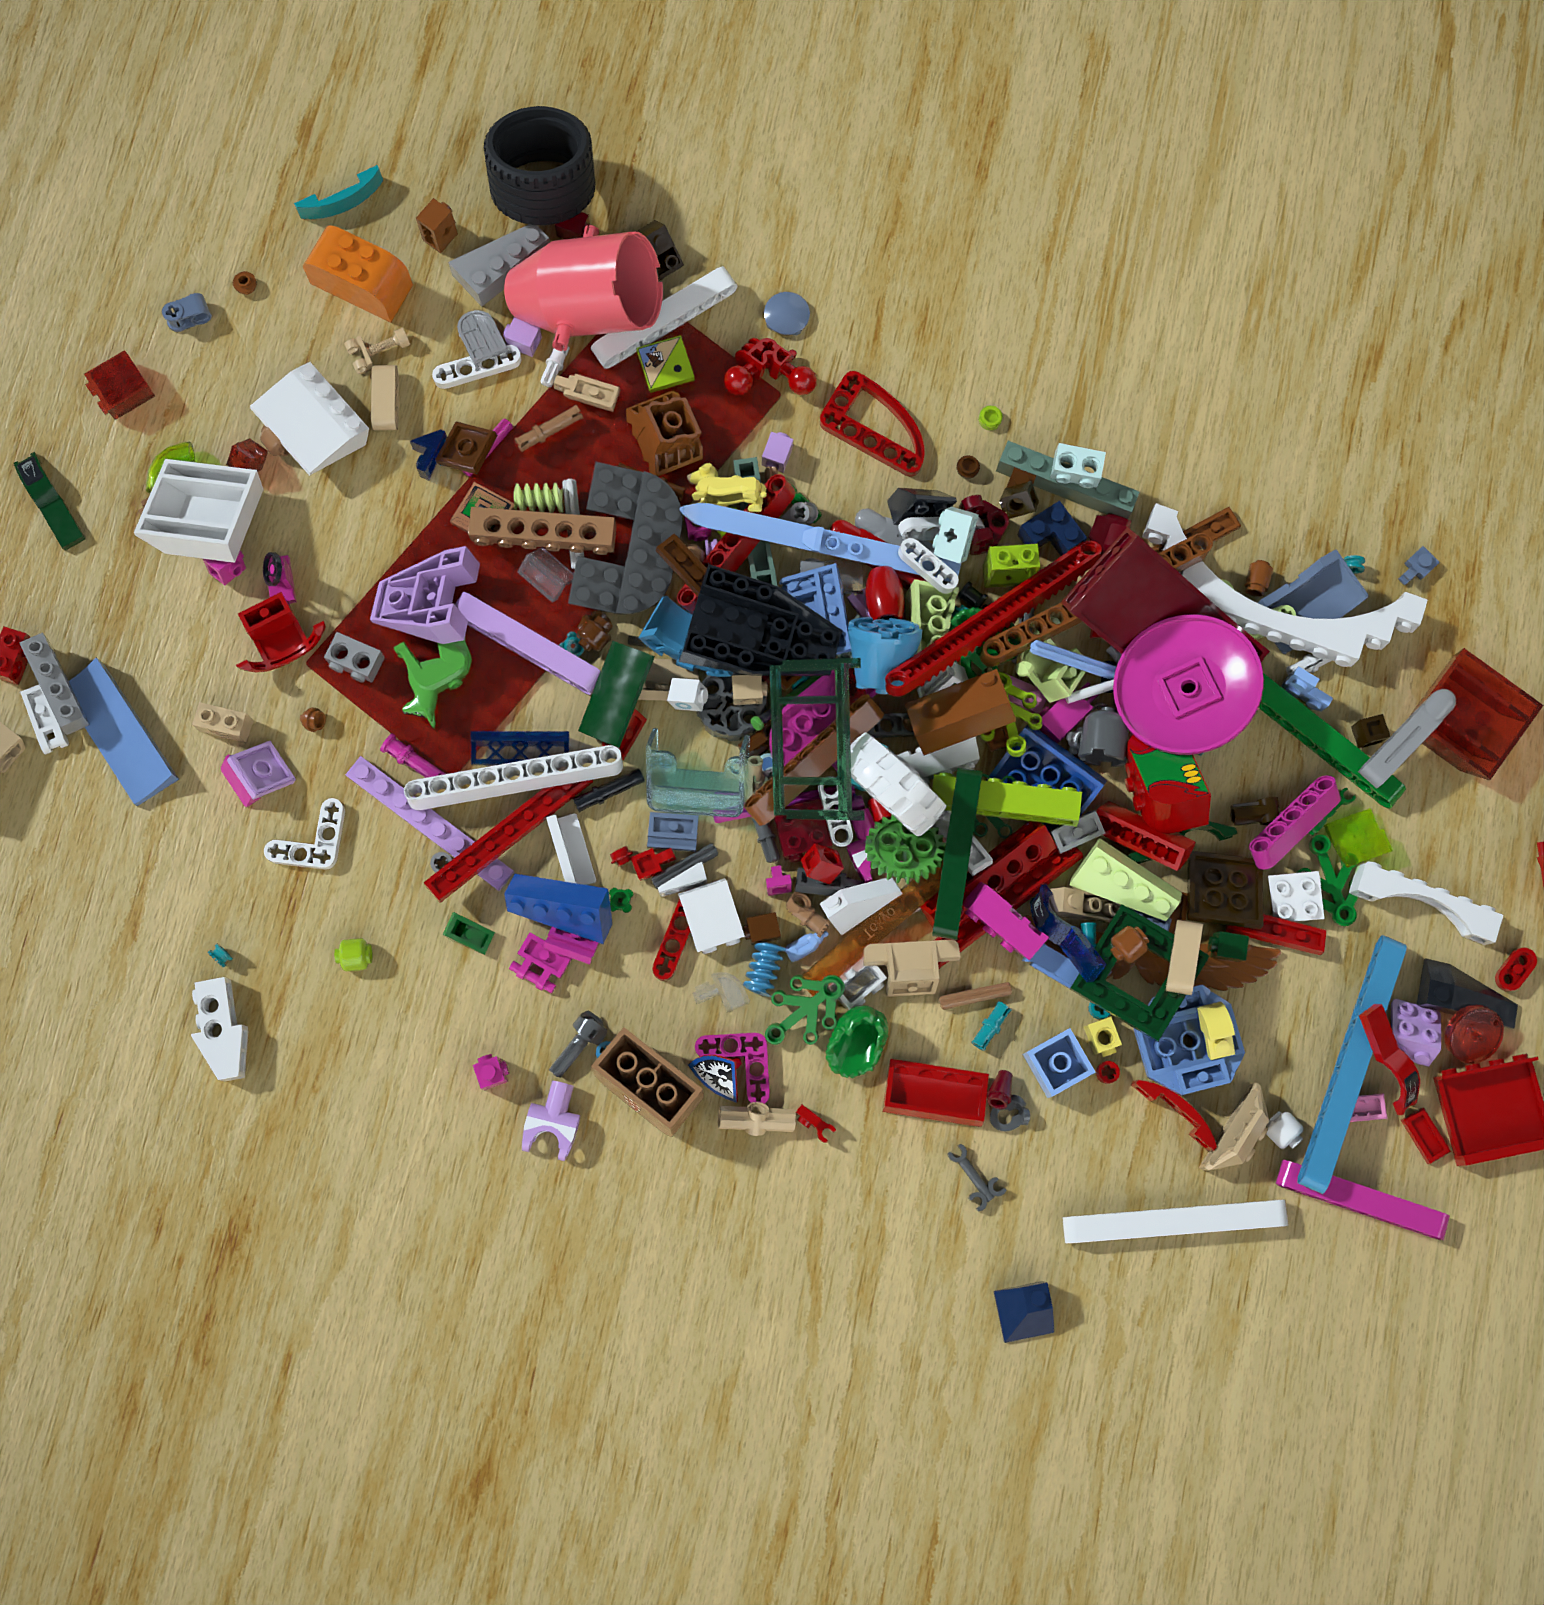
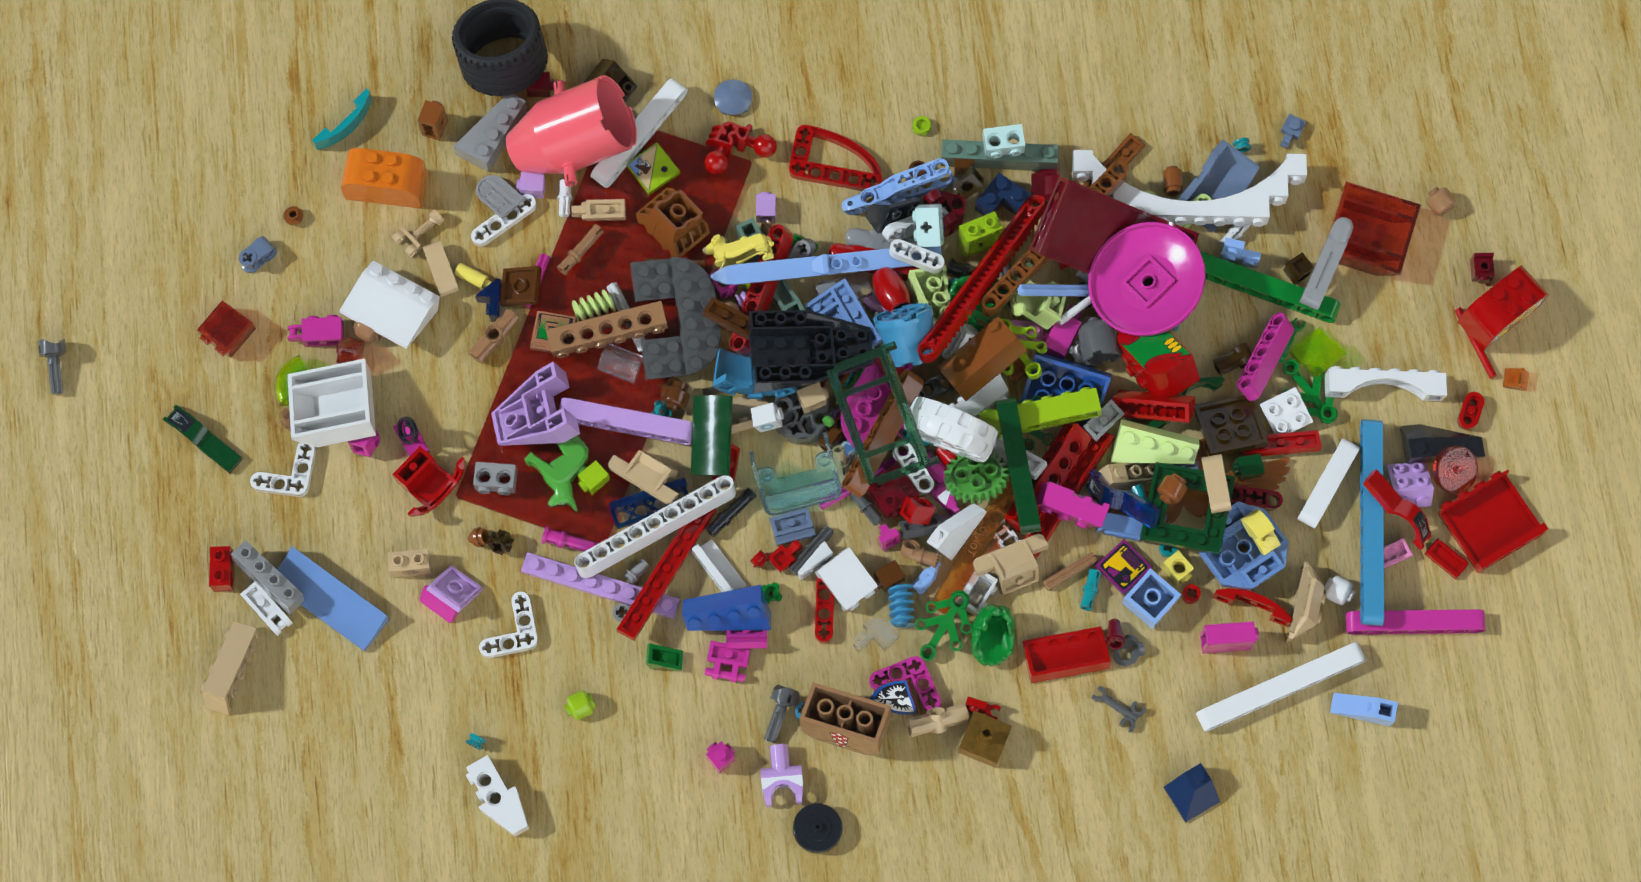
camera: 15 degrees left, 5 degrees down
none -> white beam [250,442,316,497]
none -> dark pink brick [287,315,344,347]
none -> light yellow cylinder [454,263,493,289]
none -> medium nougat piece [468,308,520,364]
none -> dark brown gear [488,529,514,555]
none -> lime brick [578,460,610,495]
none -> tan plate [608,450,680,504]
none -> light grey pin [624,558,650,584]
none -> black wheel [793,803,842,854]
none -> light blue piece [842,158,954,215]
none -> pearl gold brick [958,711,1012,768]
none -> white piece [993,525,1021,548]
none -> tile [1095,539,1152,595]
none -> dark pink brick [1200,622,1259,654]
none -> dark red beam [1231,485,1283,511]
none -> white beam [1297,438,1360,529]
none -> light blue slope [1330,693,1398,727]

